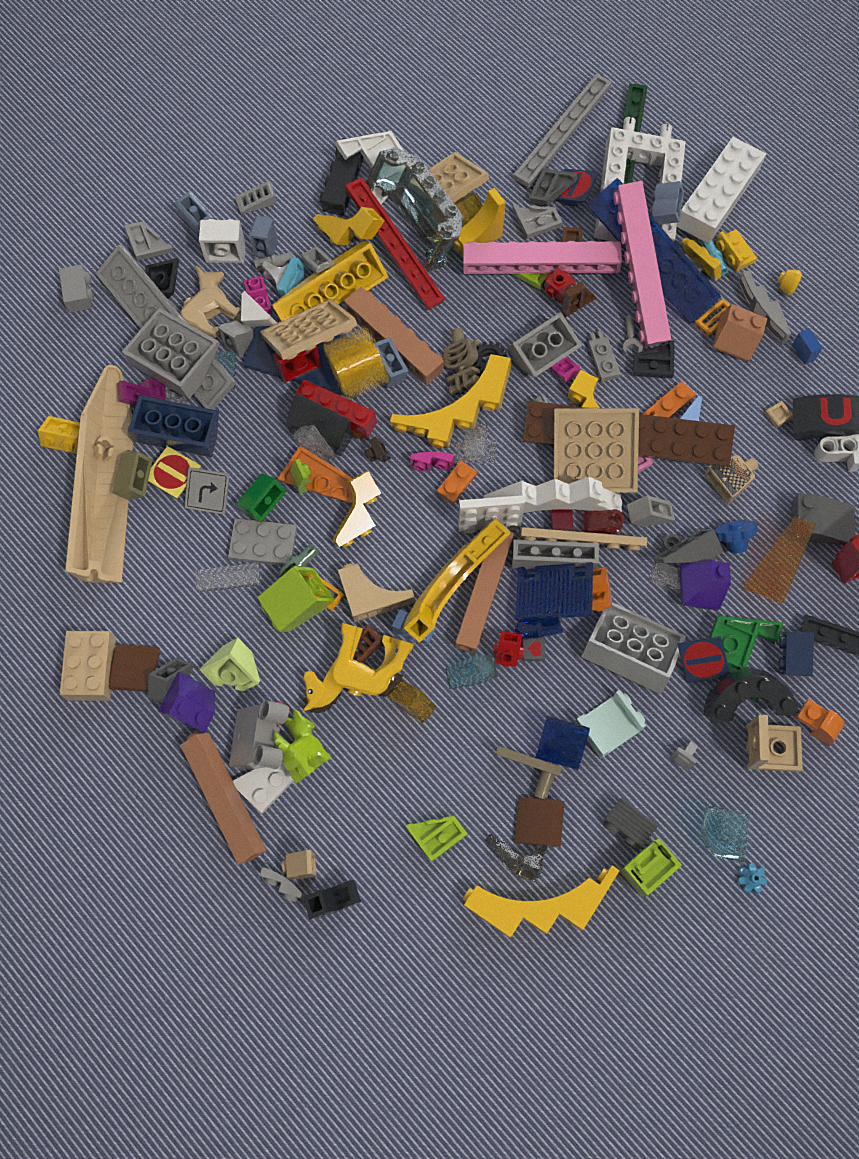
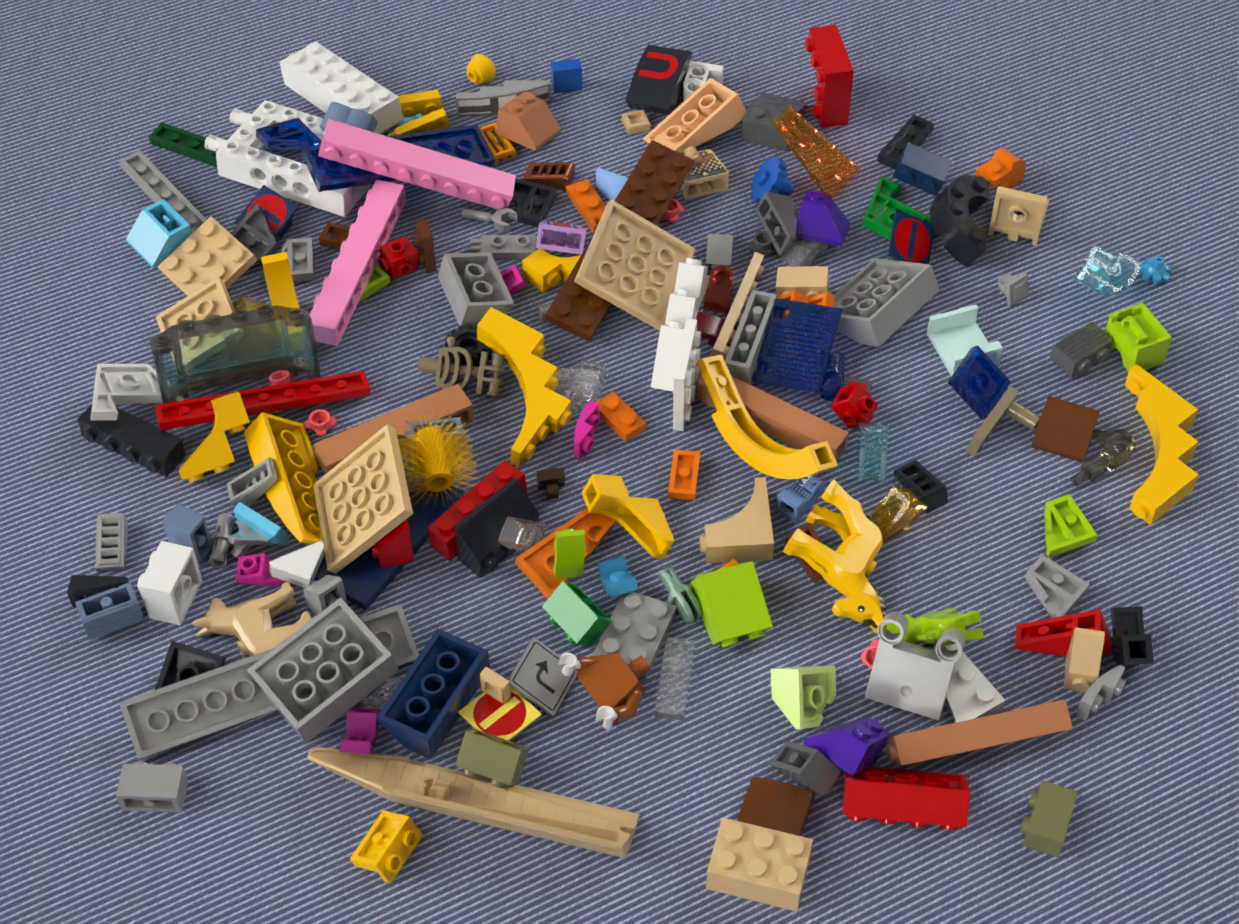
camera: 75 degrees left, 20 degrees down
light grey wing [124,221,172,261] -> none
none -> black slope [67,575,129,607]
none -> medium azure slope [126,199,192,269]
none -> tan plate [157,216,258,296]
none -> clear blue wing [256,118,321,150]
none -> coral plate [269,370,296,386]
none -> coral plate [305,409,337,436]
none -> tan tile [480,667,511,704]
none -> copper slope [523,162,575,191]
none -> lavender torso [536,220,586,254]
none -> dark orange torso [558,653,651,729]
none -> dark azure bracket [598,556,638,597]
none -> light nougat slope [643,78,747,154]
none -> coral plate [663,199,684,222]
none -> orange plate [668,450,701,501]
none -> tan brick [776,266,829,301]
none -> red slope [842,766,970,830]
none -> black slope [893,460,948,513]
none -> red slope [1015,609,1111,656]
none -> olive brick [1020,780,1078,858]
none -> light grey wing [1025,555,1090,618]

